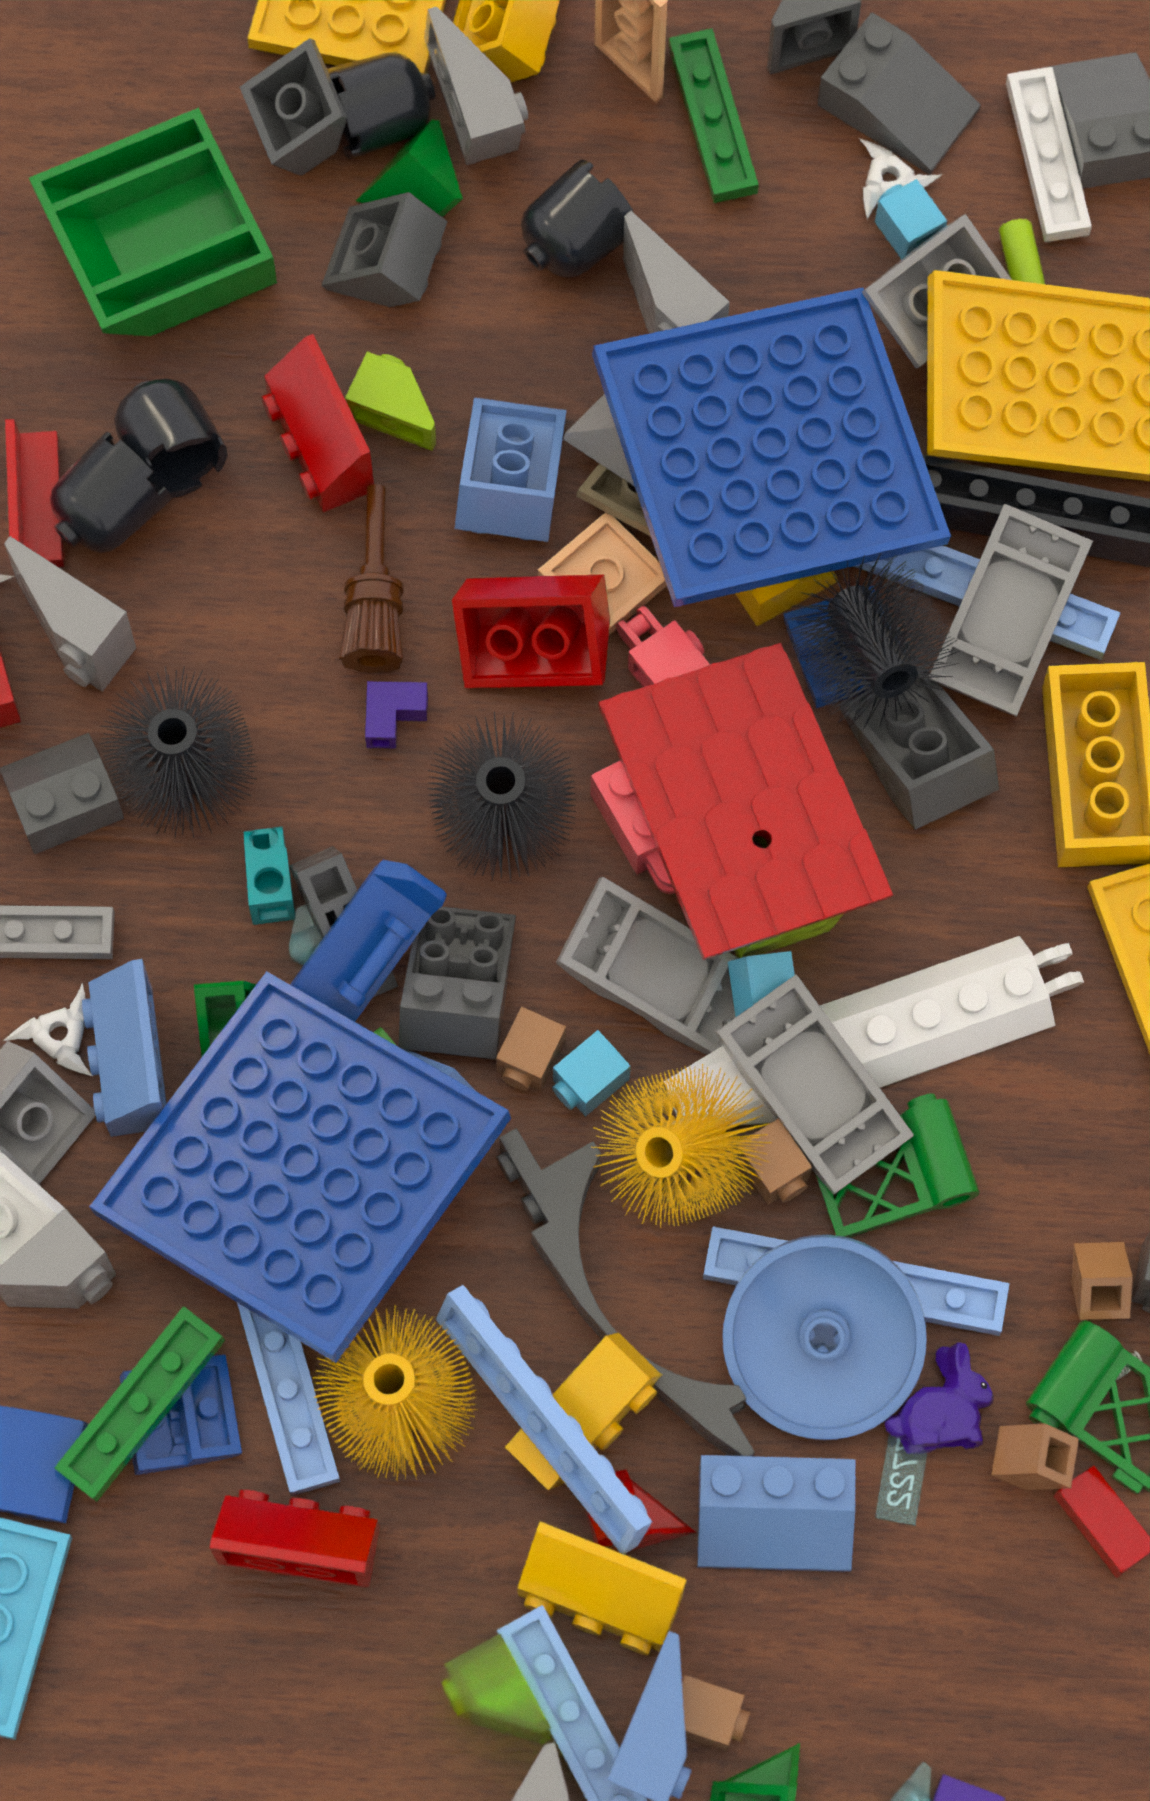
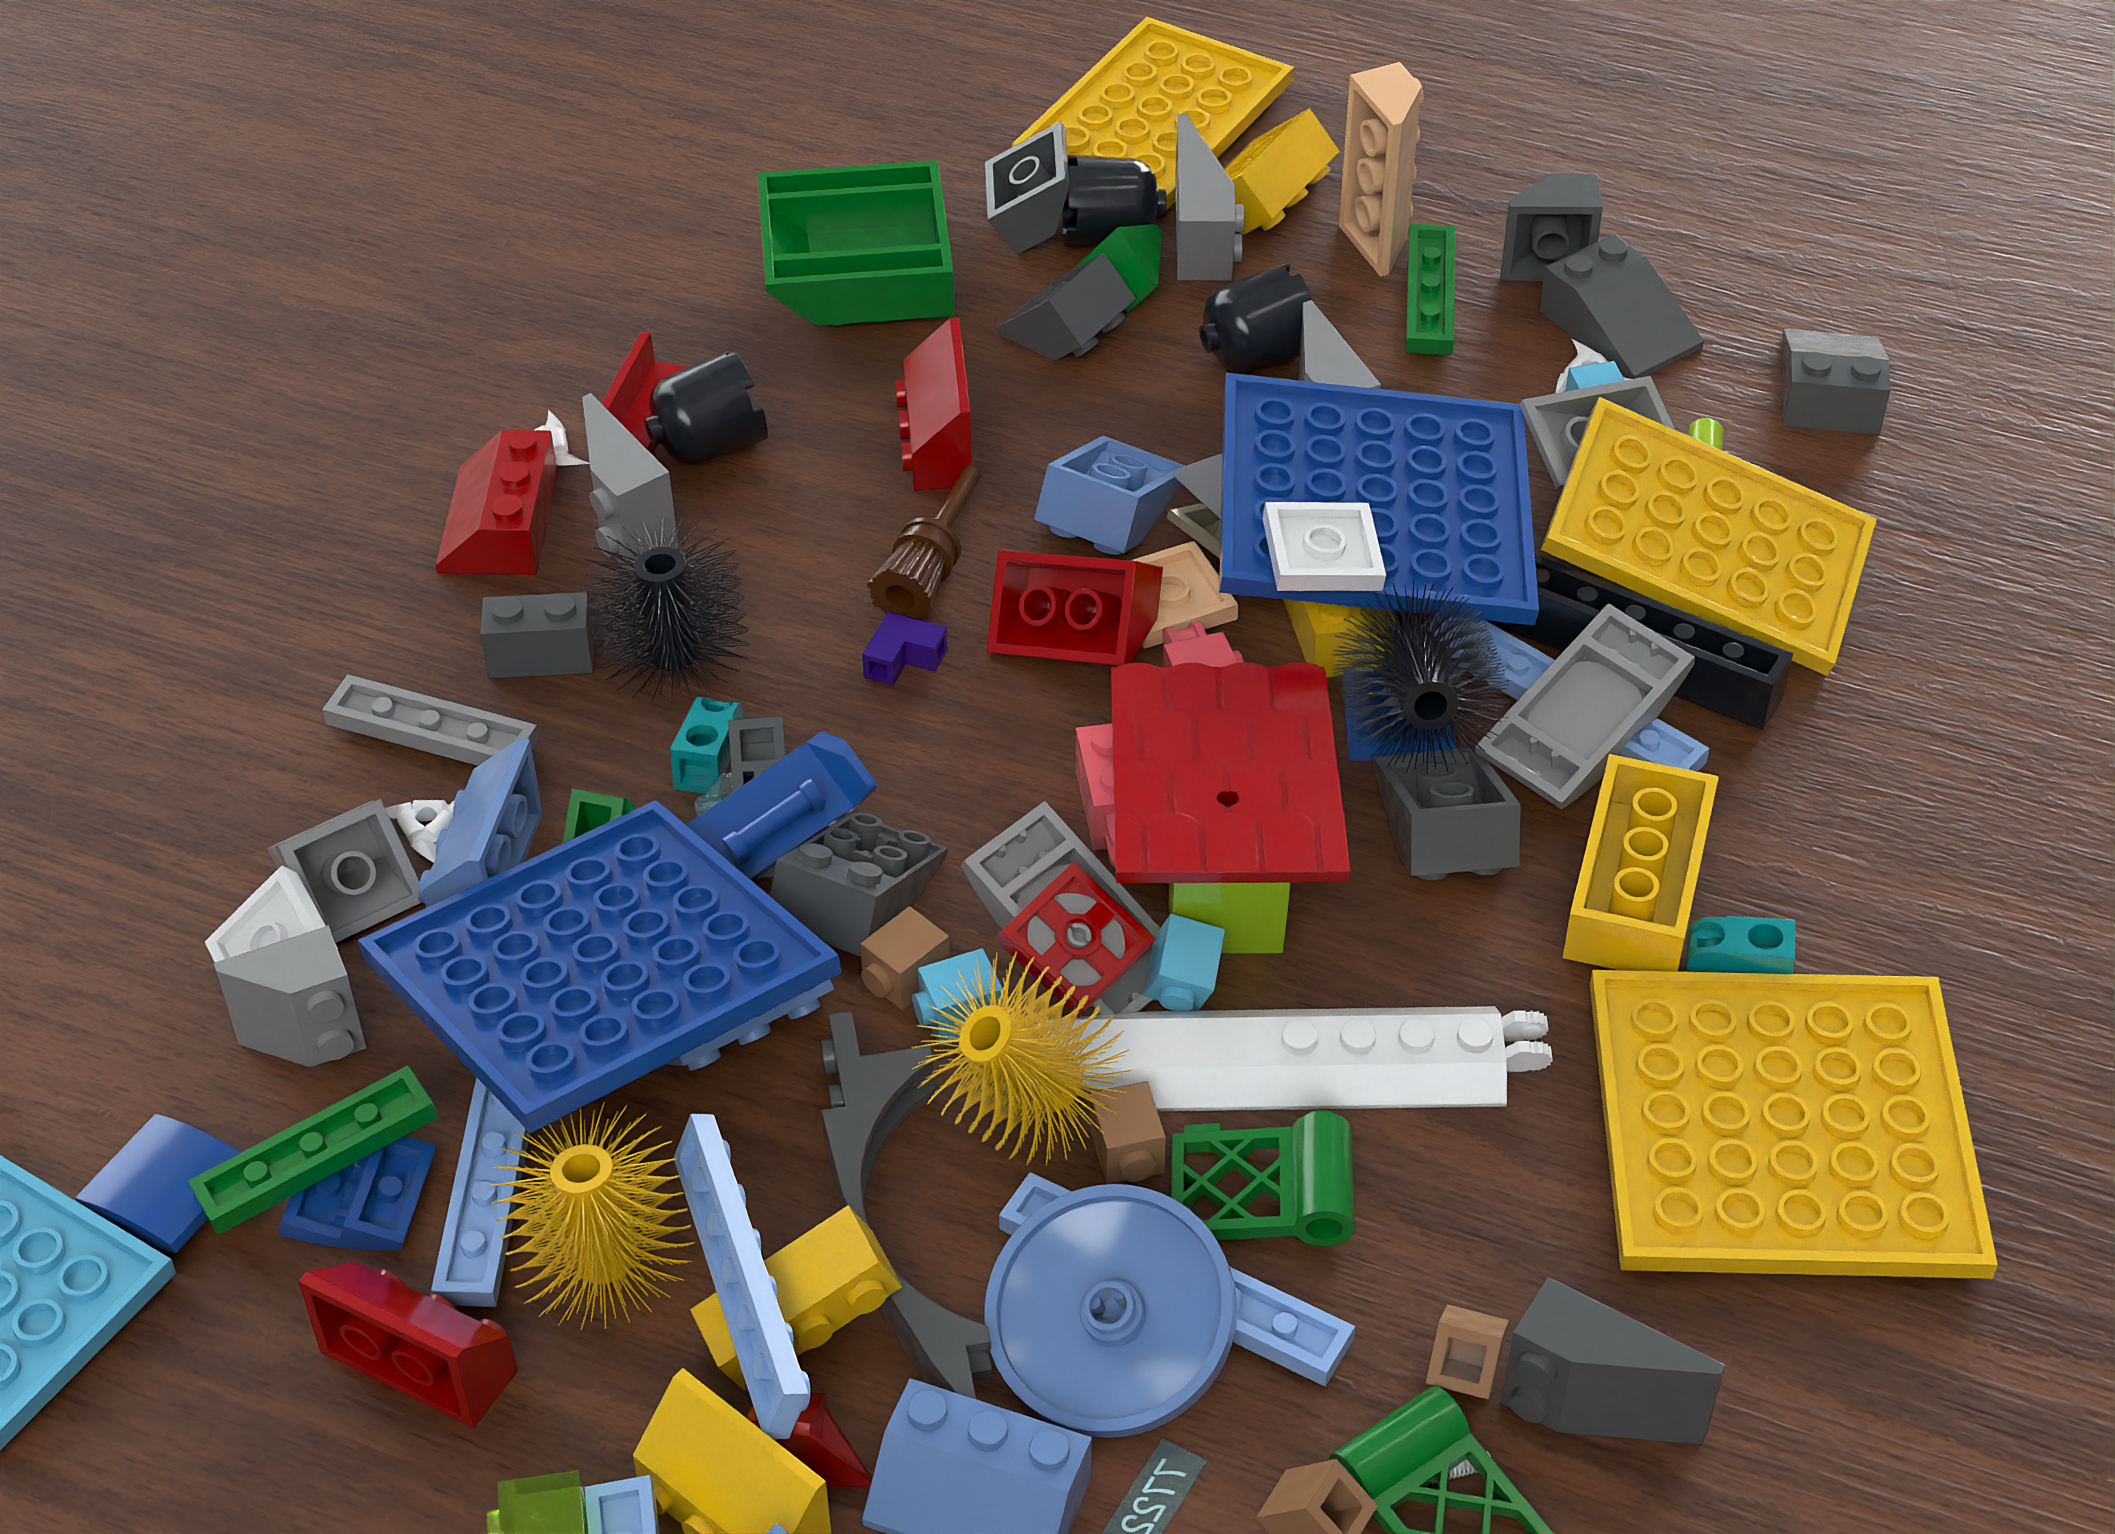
camera: 20 degrees right, 25 degrees down
black cylinder [114,378,228,498] -> none
lime slope [345,351,436,451] -> none
black piece [427,712,576,881] -> none
light grey slope [715,974,914,1194] -> none
dark purple animal [884,1343,994,1454] -> none
white plate [1006,67,1092,242] -> none
none -> red piece [995,862,1157,1018]
none -> white plate [1262,502,1386,591]

